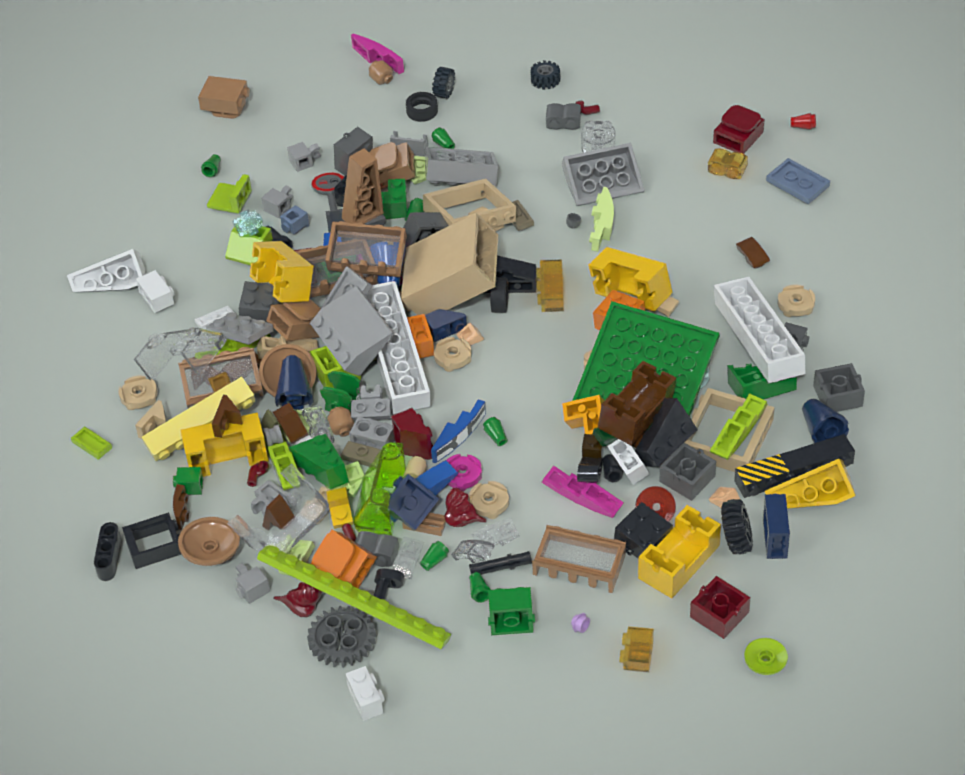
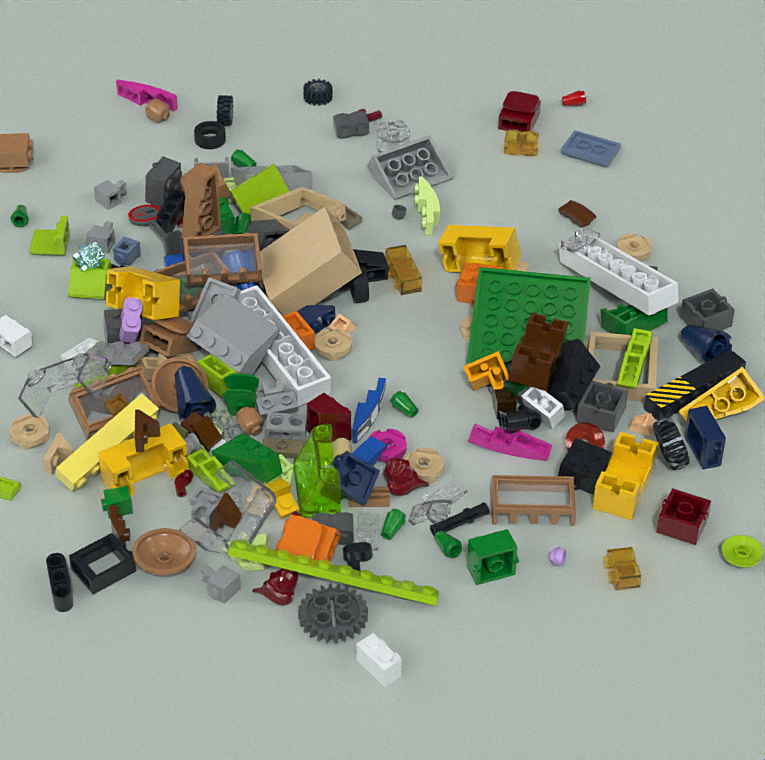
camera: 20 degrees left, 5 degrees down
none -> lavender brick [119,297,142,343]
none -> lime tile [230,164,289,215]
none -> clear slope [560,227,600,253]

